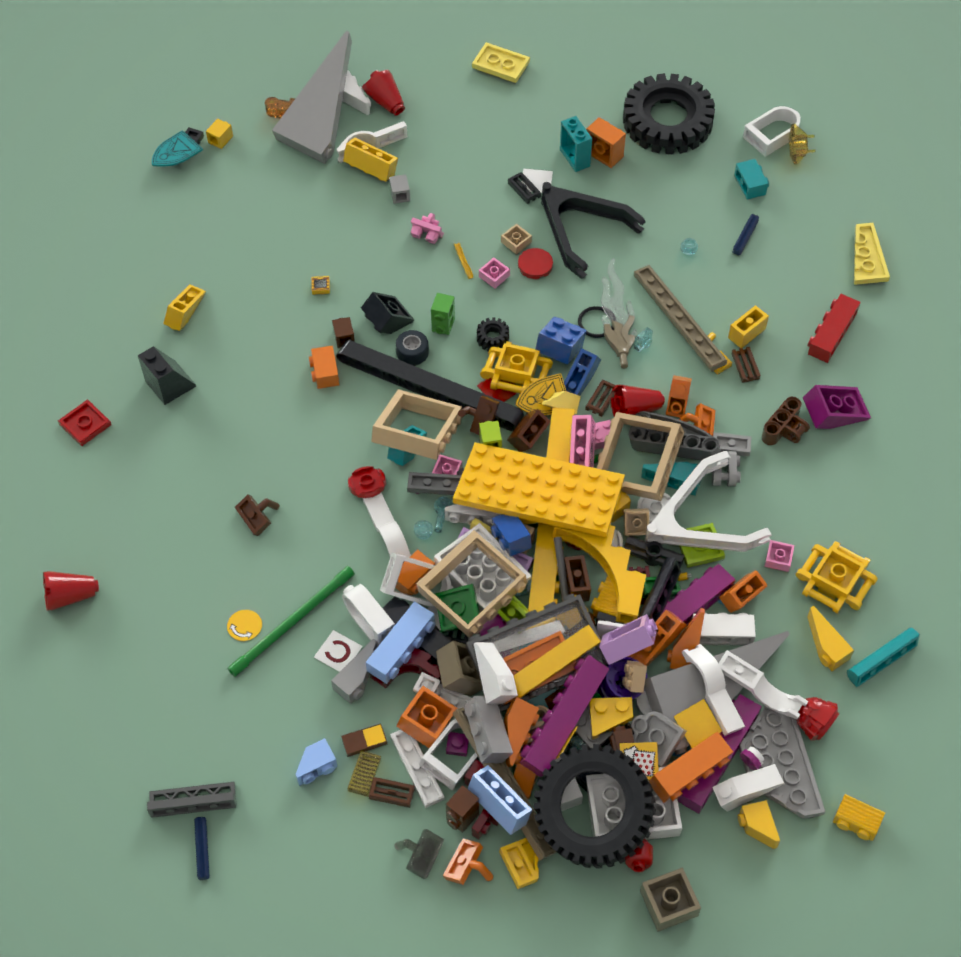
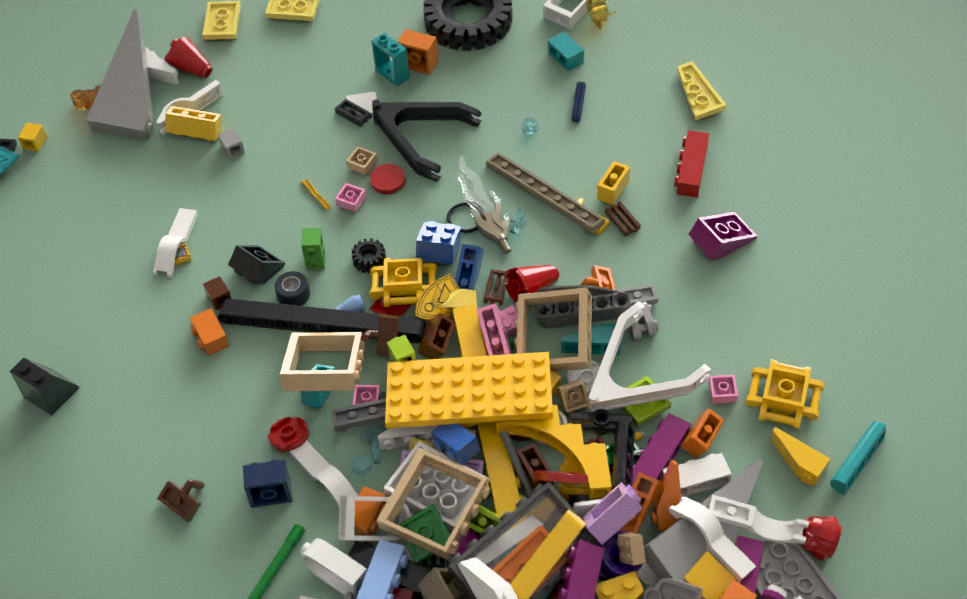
camera: 15 degrees left, 5 degrees down
yellow slope [163,284,206,331] -> none
bright pink hips [411,213,444,244] -> none
orange slope [666,375,692,418] -> none
reddish brown piece [762,396,810,445] -> none
none -> white piece [153,208,198,278]
none -> light yellow plate [203,1,241,40]
none -> dark blue brick [243,459,293,508]
none -> light blue cone [336,295,365,312]
none -> red tile [534,470,588,483]

